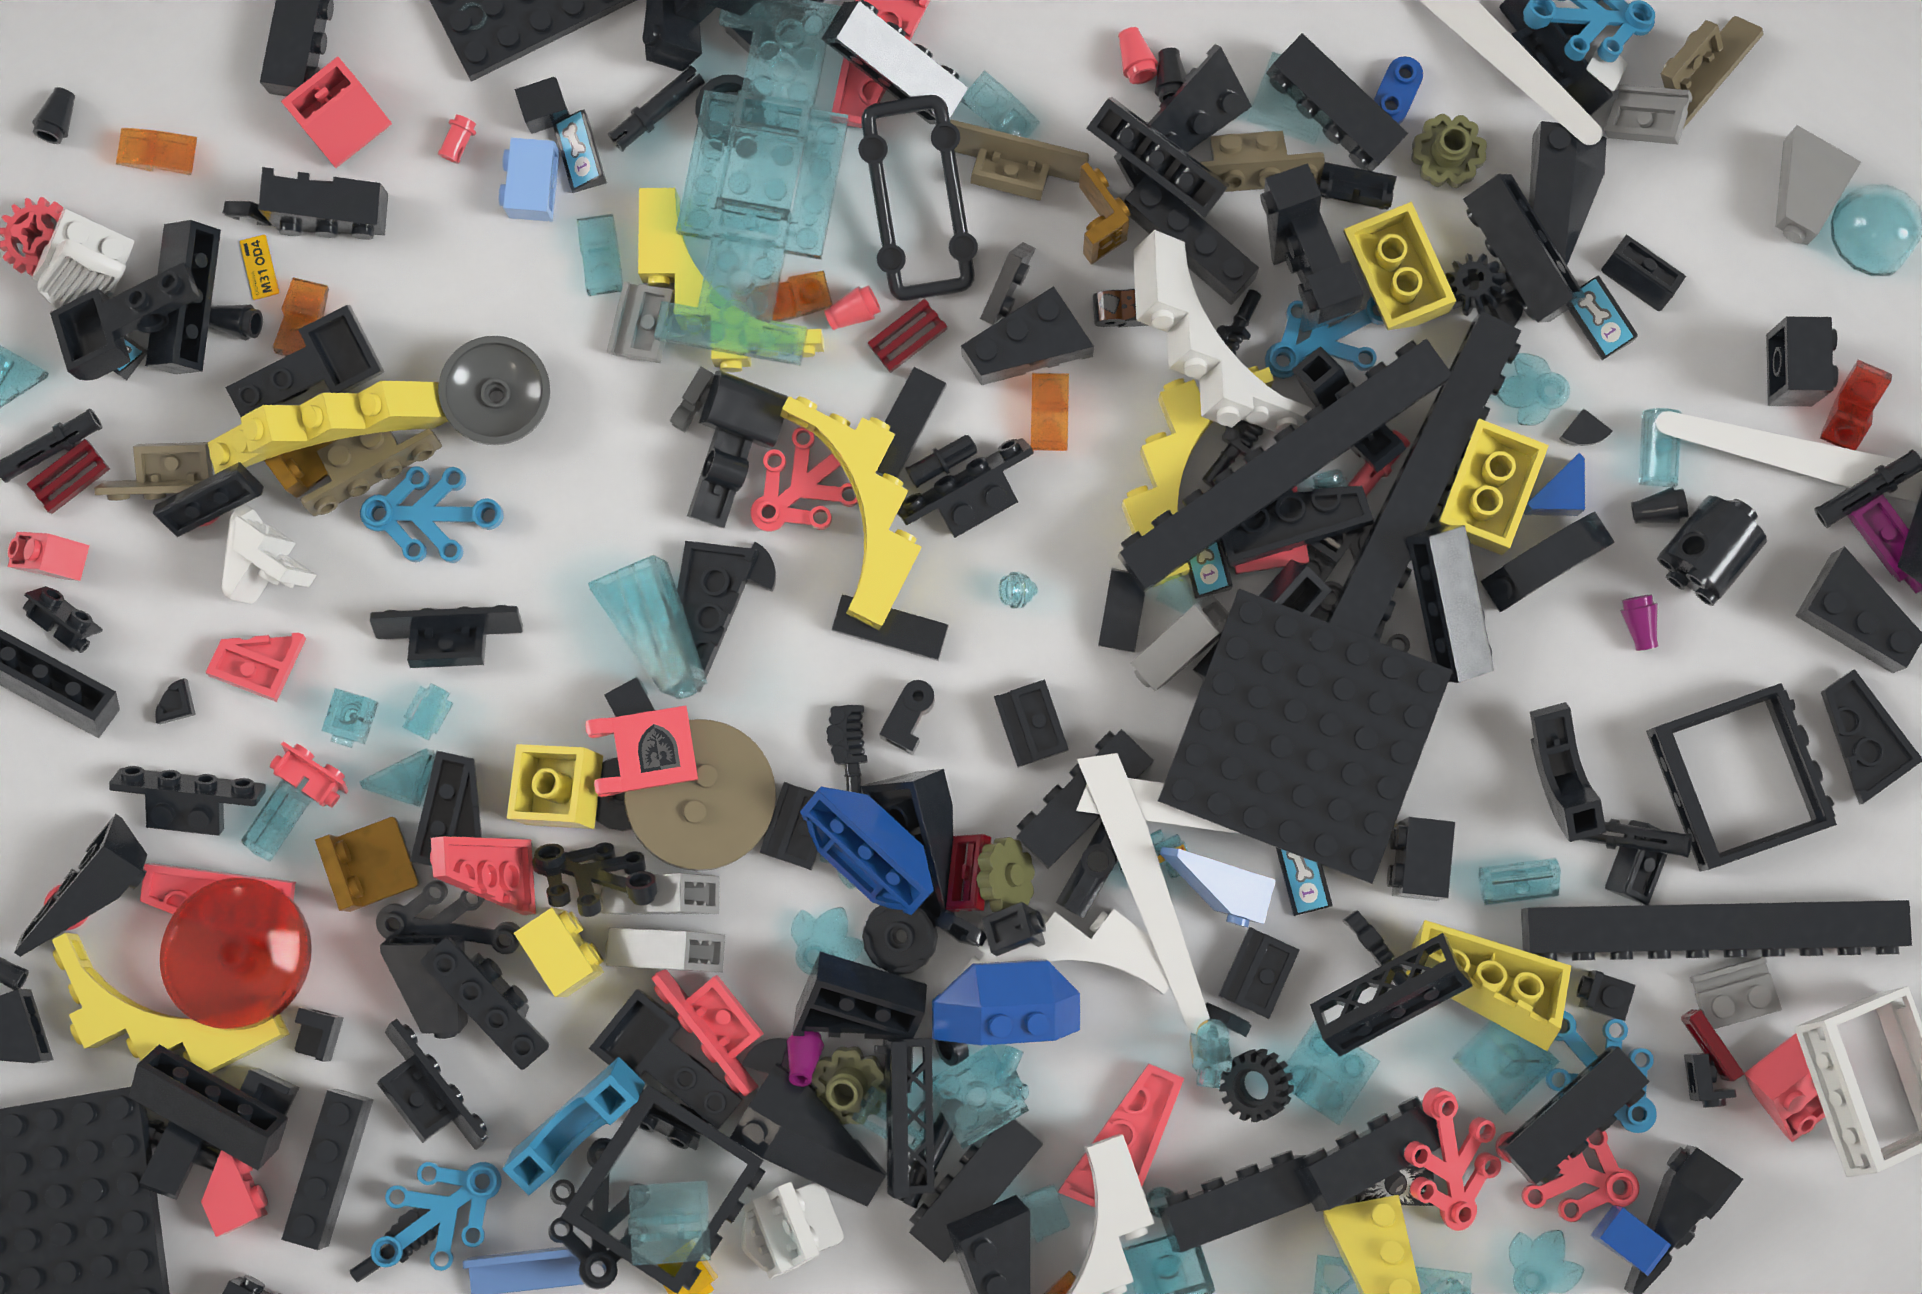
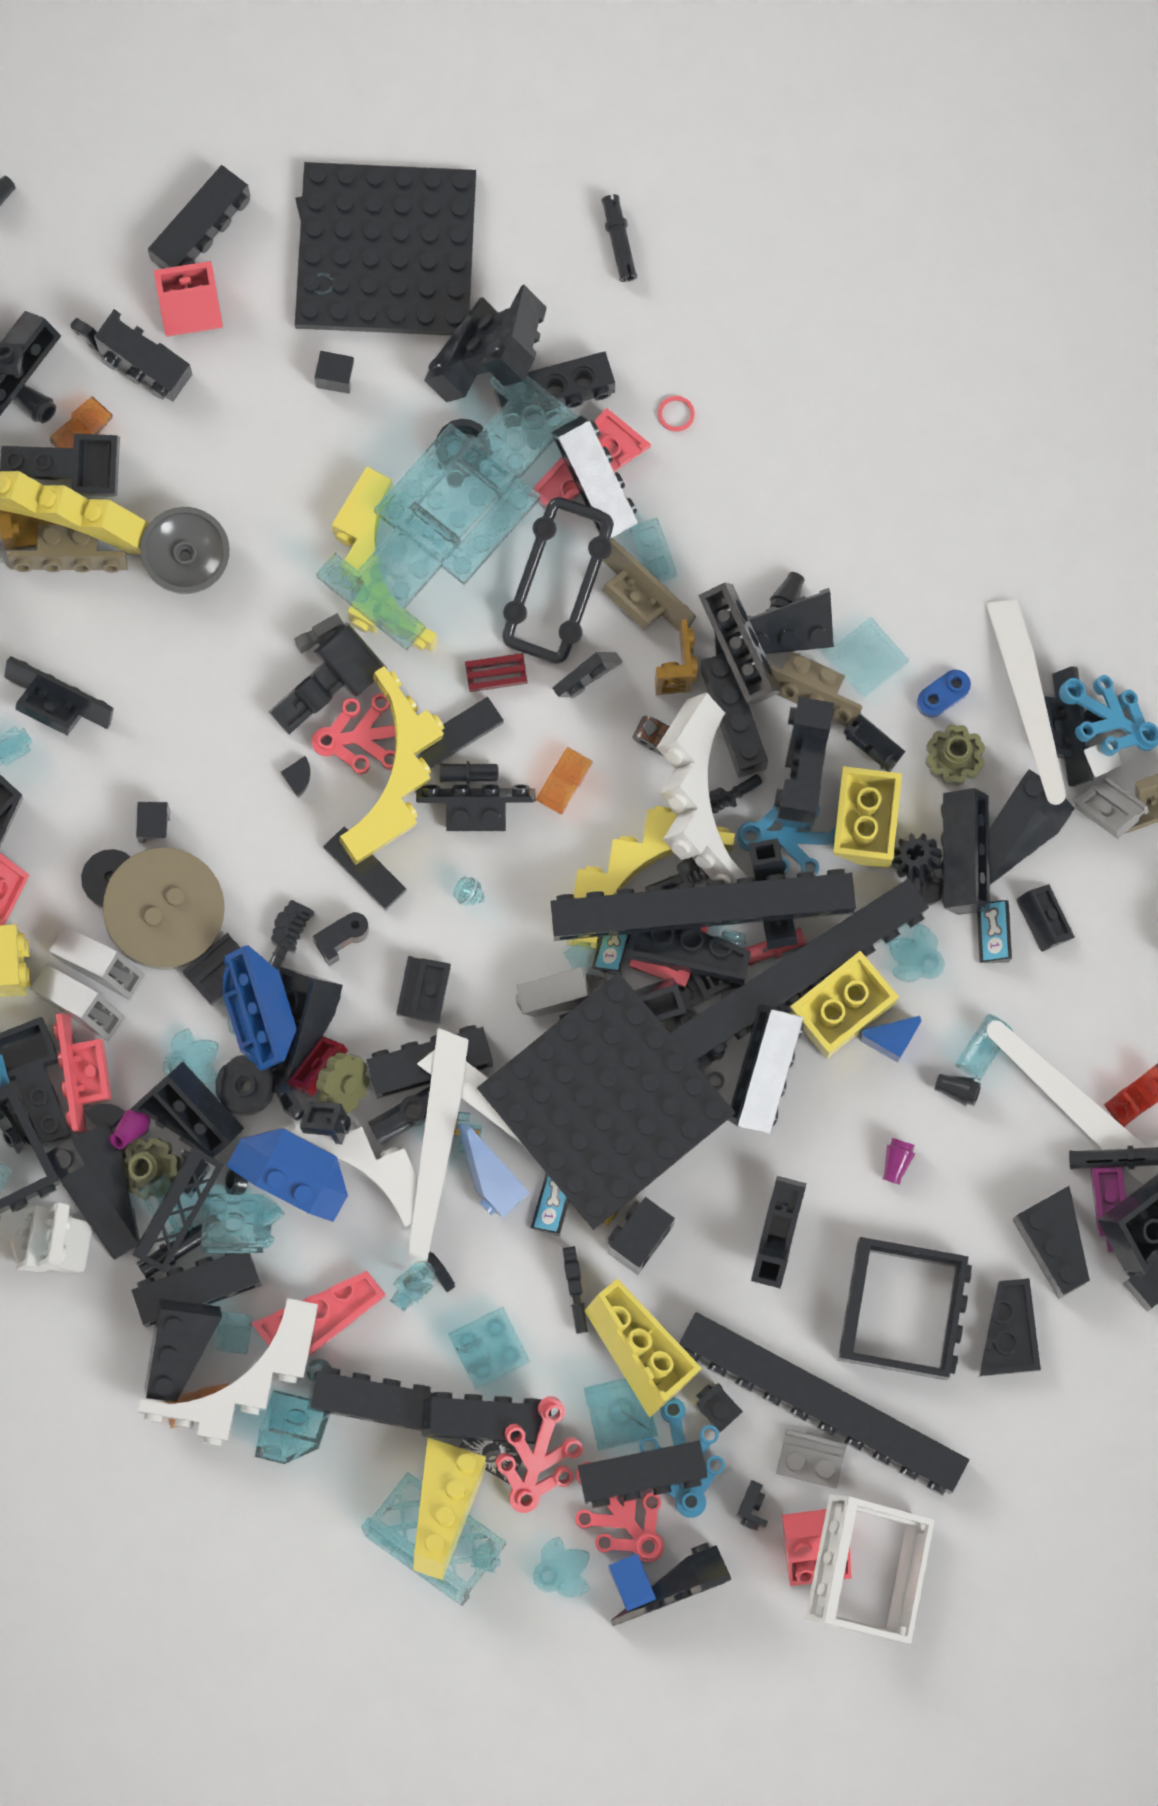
camera: 20 degrees right, 5 degrees down
clear orange slope [116,128,197,175] -> none
yellow sticker [240,234,279,300] -> none
dark azure plant [360,466,504,563] -> none
coral pin [438,114,476,164] -> none
light blue brick [499,138,560,222] -> none
light yellow brick [507,744,603,829] -> none
black plant [532,842,658,917] -> none
slope [553,109,607,193] -> none
clear light blue slope [577,214,623,296] -> none
coral flag [585,705,698,797] -> none
clear light blue slope [588,555,708,699] -> none
black pin [607,65,705,152] -> none
light grey plate [607,281,675,363] -> none
black wing [661,541,759,692] -> none
clear orange slope [750,270,833,324] -> none
coral cone [824,285,881,330] -> none
black wedge [961,286,1094,385] -> none
black slope [1098,568,1145,652] -> none
coral cone [1118,27,1158,84] -> none
black plate [1218,927,1300,1019] -> none
black tyre [1219,1049,1294,1122] -> none
black brick [1266,33,1408,171] -> none
black fence [1310,933,1473,1057] -> none
clear light blue brick [1479,857,1561,905] -> none
black arch [1480,511,1615,612] -> none
black tile [1559,409,1613,446] -> none
black pin [1577,819,1692,858] -> none
black slope [1605,820,1668,905] -> none
black cylinder [1657,495,1767,606] -> none
dark red tile [1681,1009,1745,1081] -> none
black brick [1766,316,1838,407] -> none

